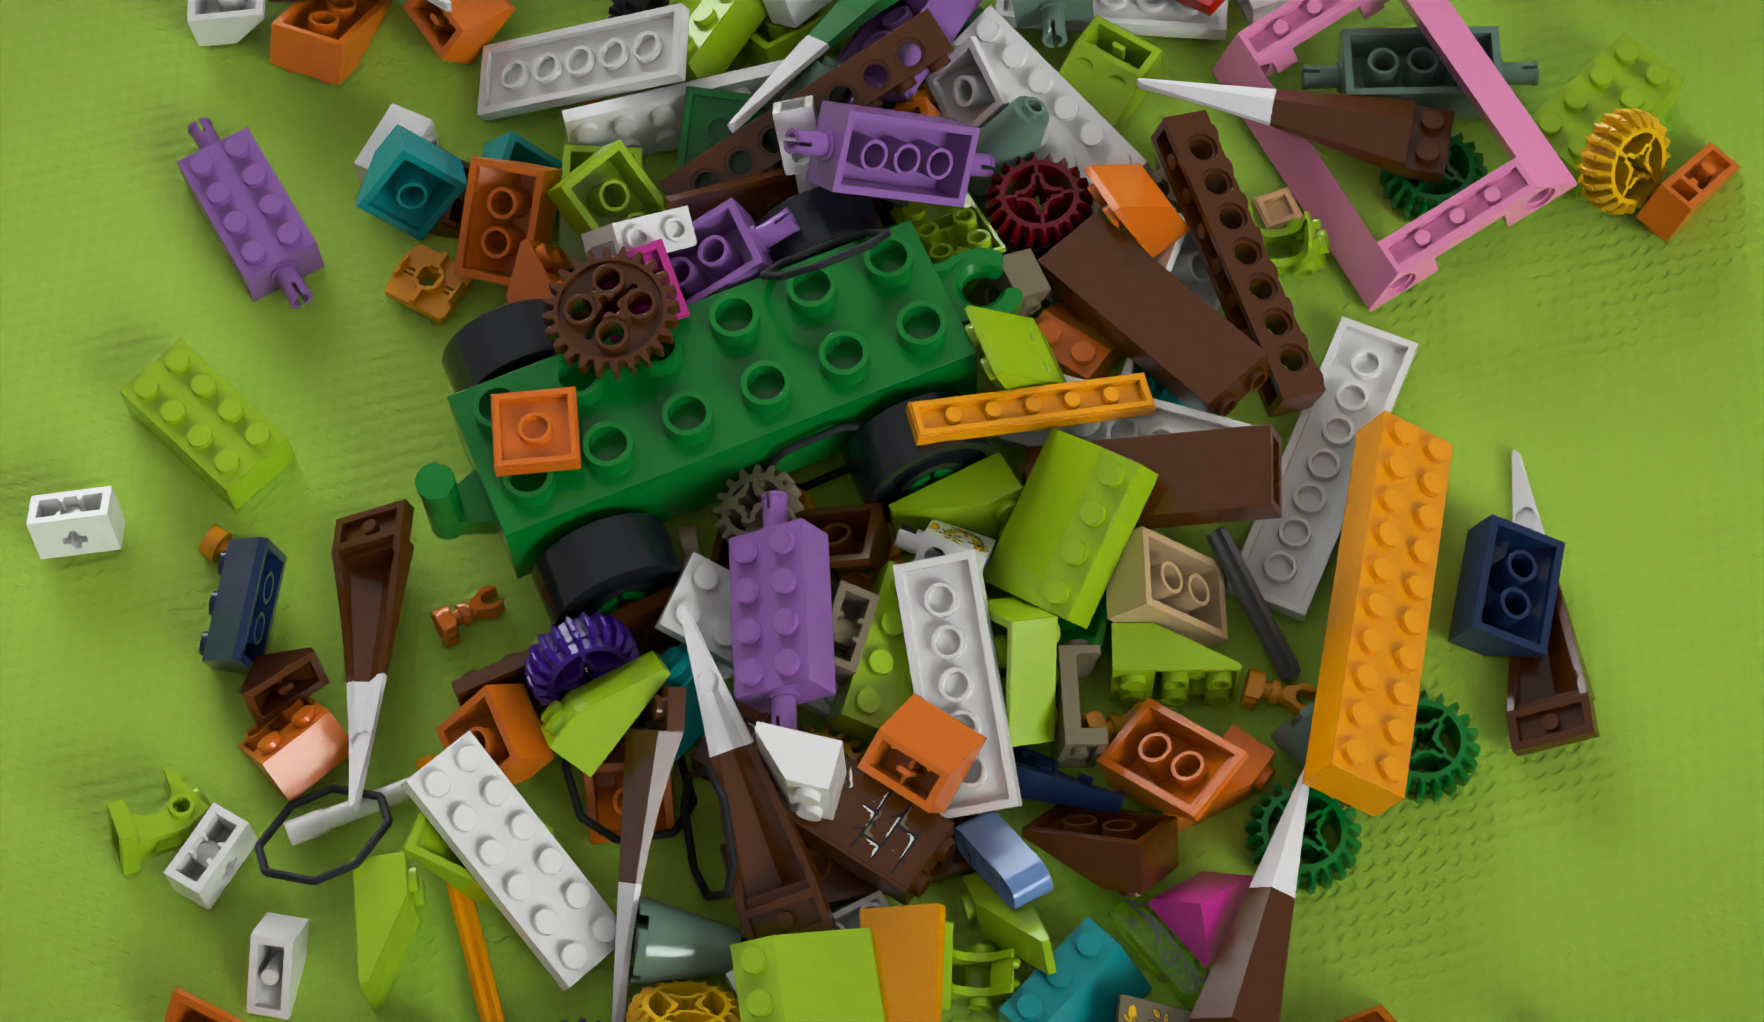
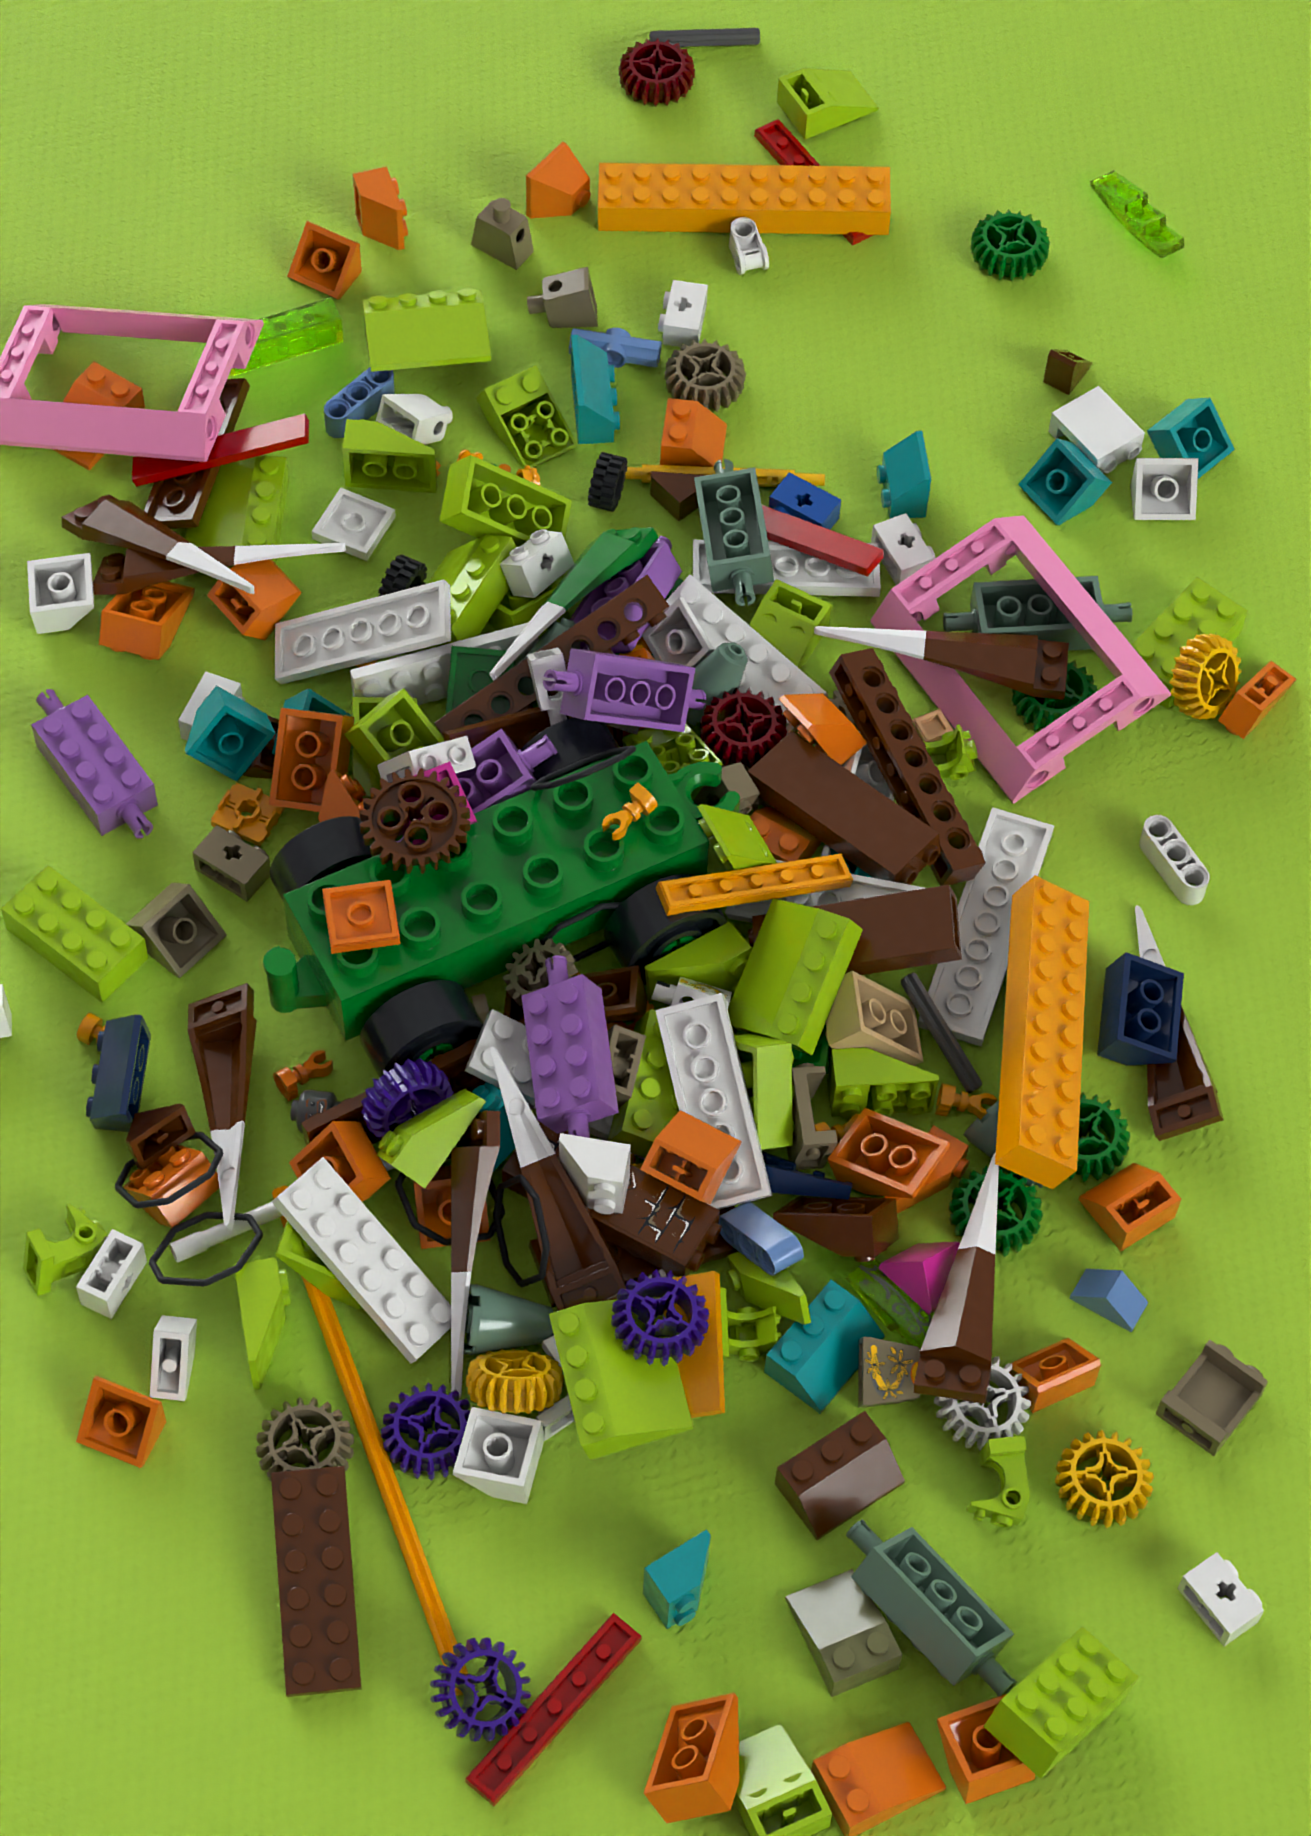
camera: 10 degrees left, 5 degrees down
none -> black piece [115,1132,224,1209]
none -> dark tan slope [126,883,227,978]
none -> dark tan brick [192,825,270,902]
none -> dark grey head [290,1090,342,1133]
none -> light orange piece [602,783,658,841]
none -> dark purple gear [611,1269,709,1366]
none -> medium blue slope [1069,1269,1148,1332]
none -> orange slope [1078,1163,1181,1252]
none -> white beam [1140,815,1210,905]

